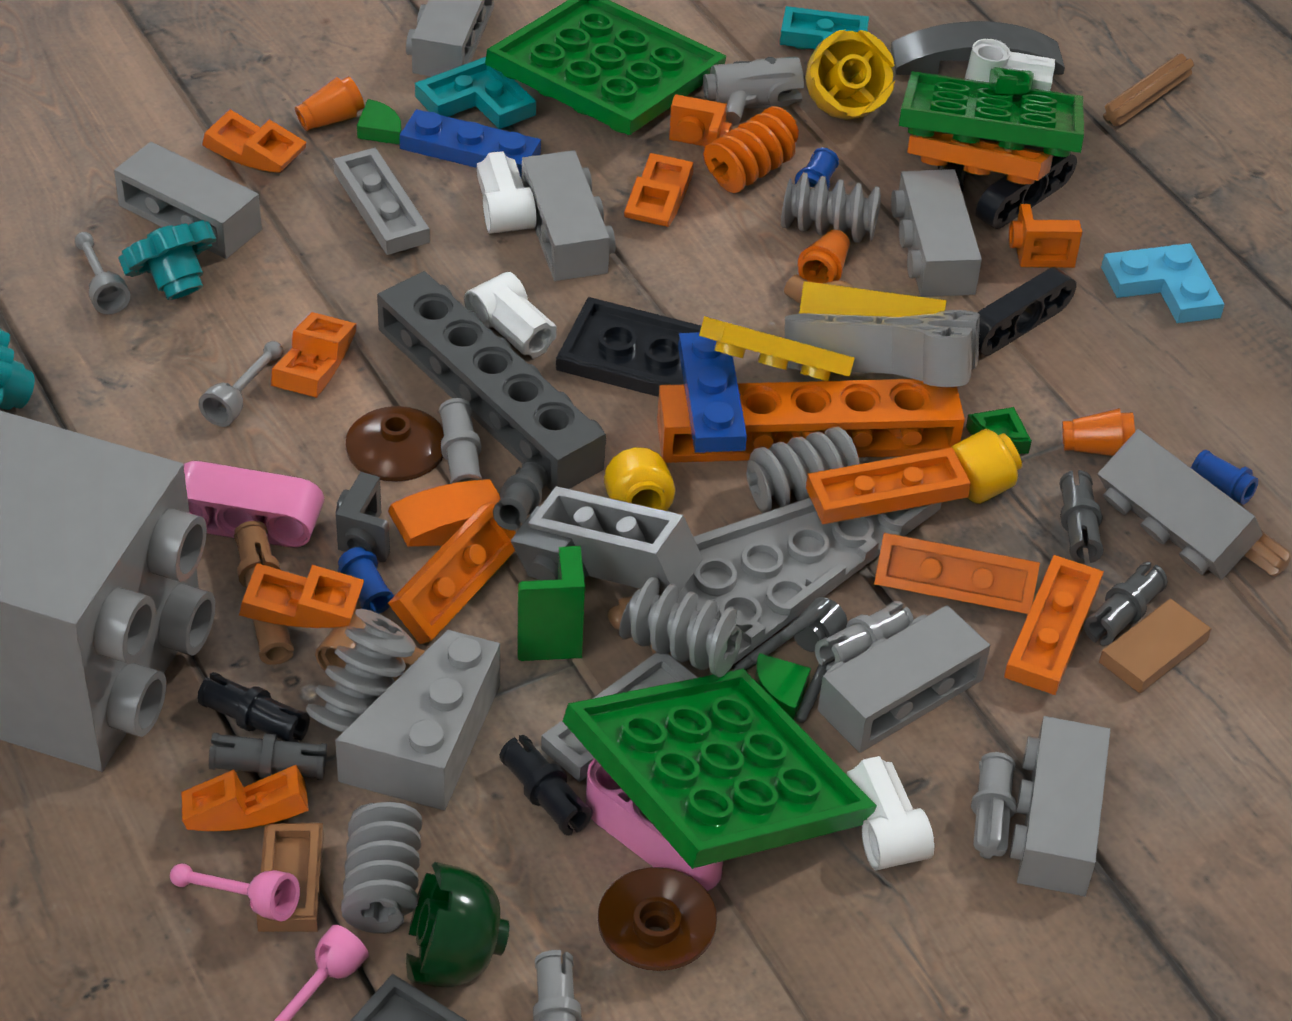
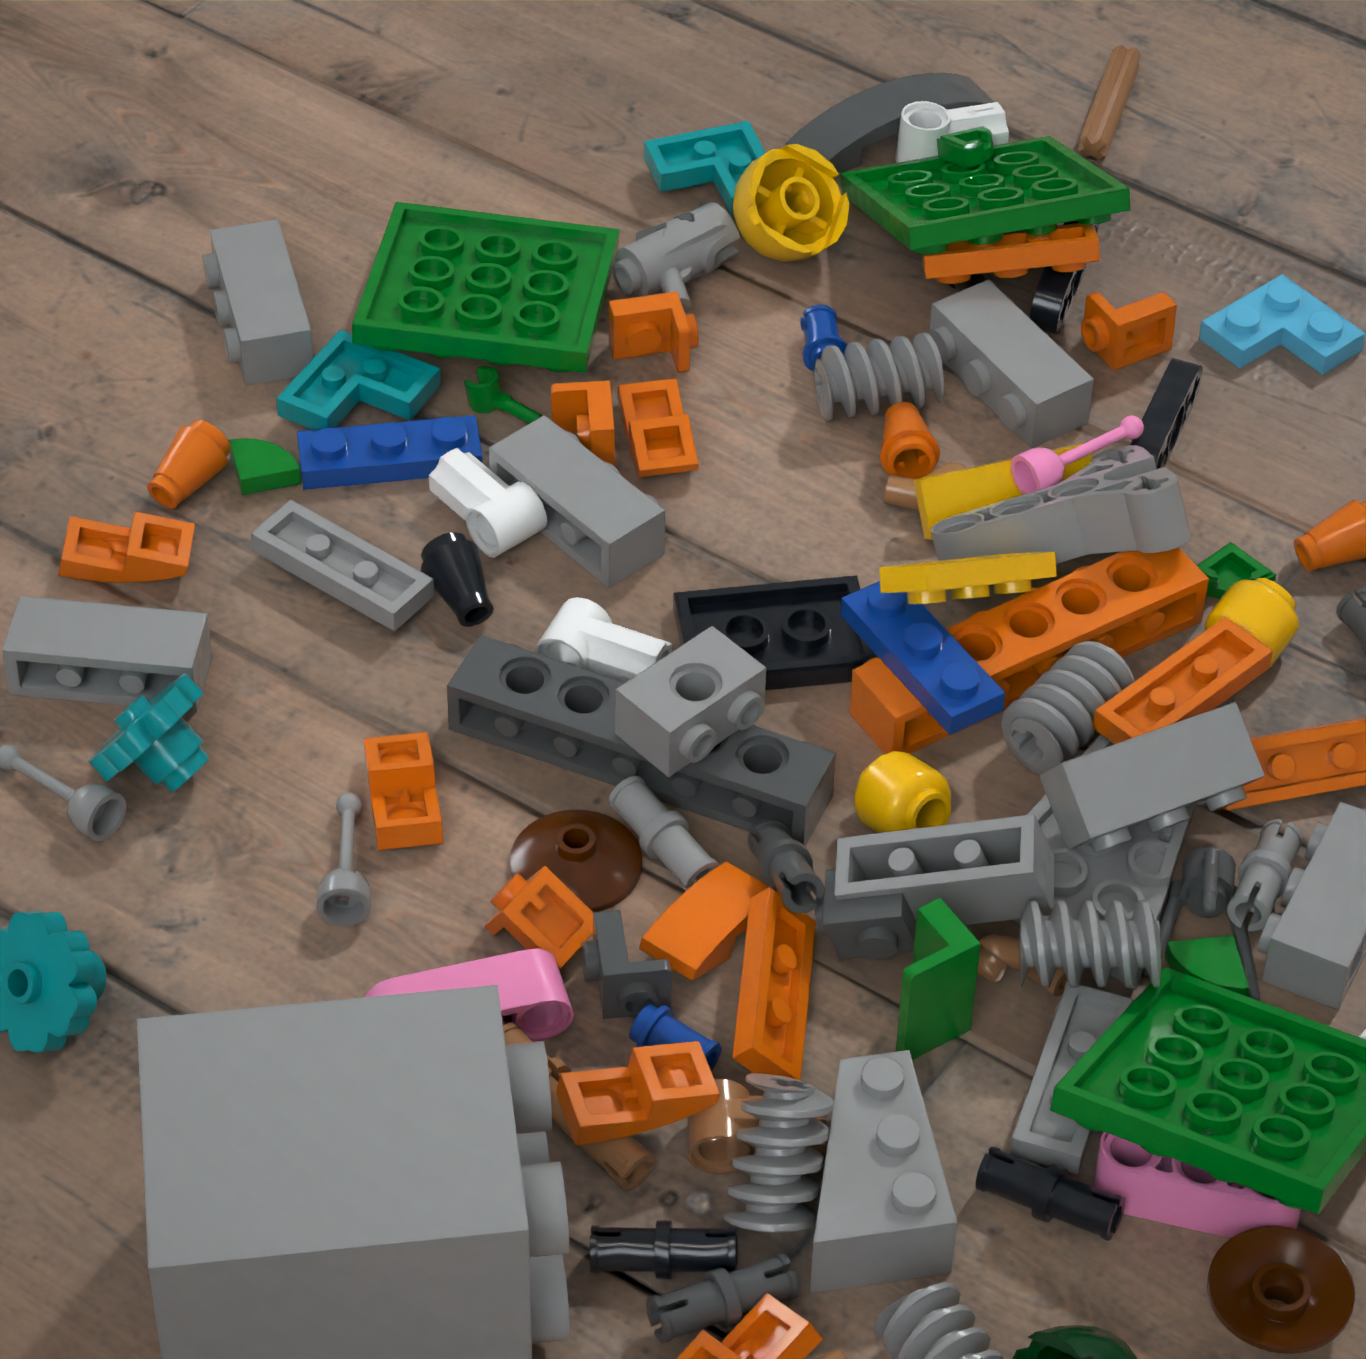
camera: 25 degrees left, 0 degrees up
orange piece [703,106,799,194] -> none
none -> black cone [421,532,494,627]
none -> green hand [464,366,543,424]
none -> orange bracket [484,866,593,969]
none -> orange bracket [550,380,615,467]
none -> light grey brick [615,626,766,777]
none -> bright pink hinge [1011,415,1144,494]
none -> light grey brick [1039,702,1265,854]

